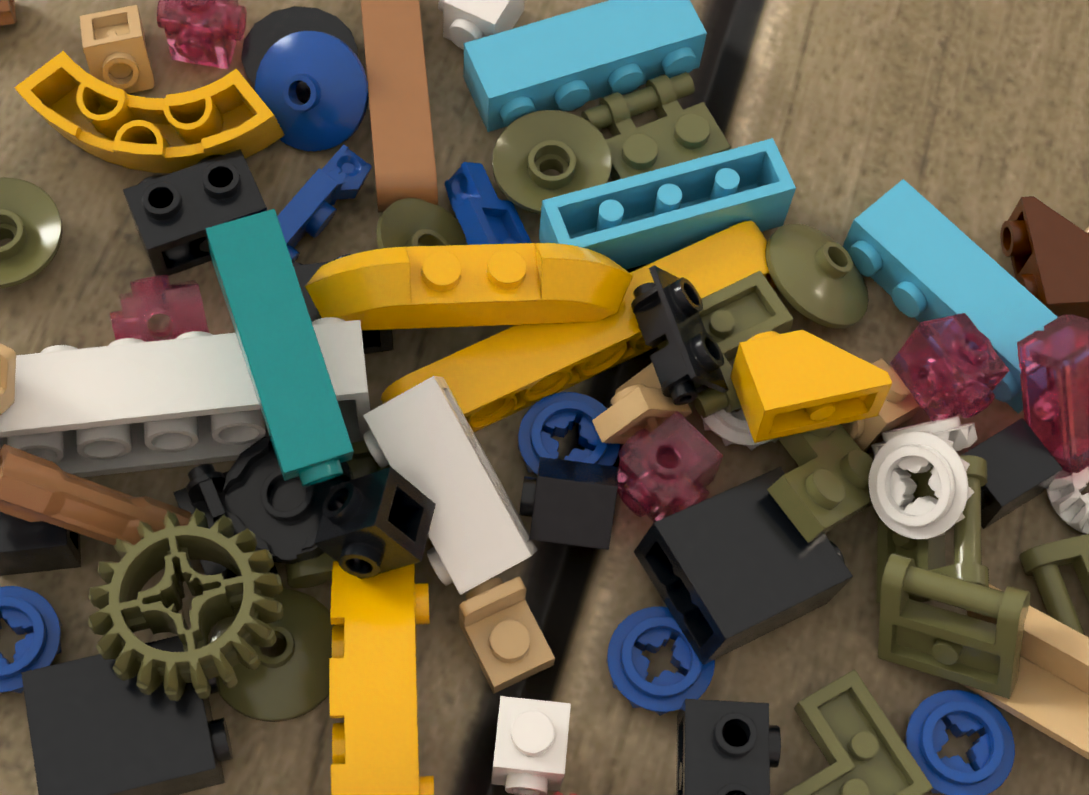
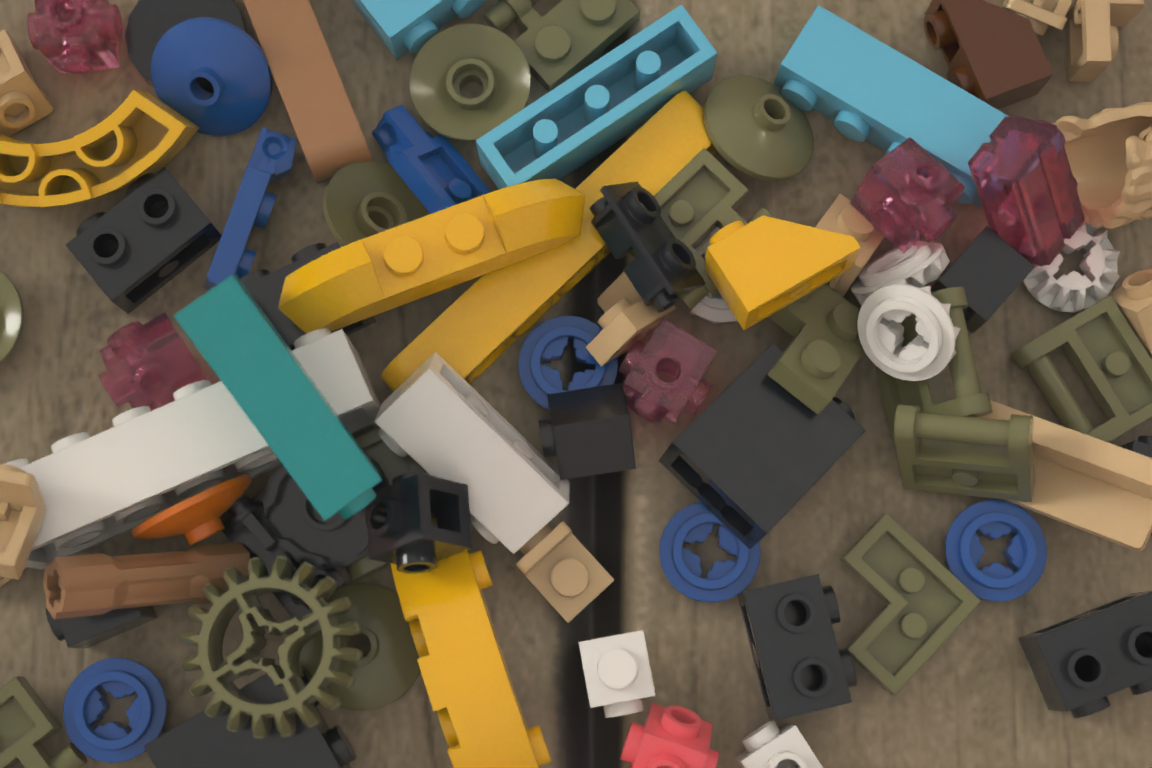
camera: 10 degrees left, 15 degrees up
none -> orange dish [130,473,253,546]

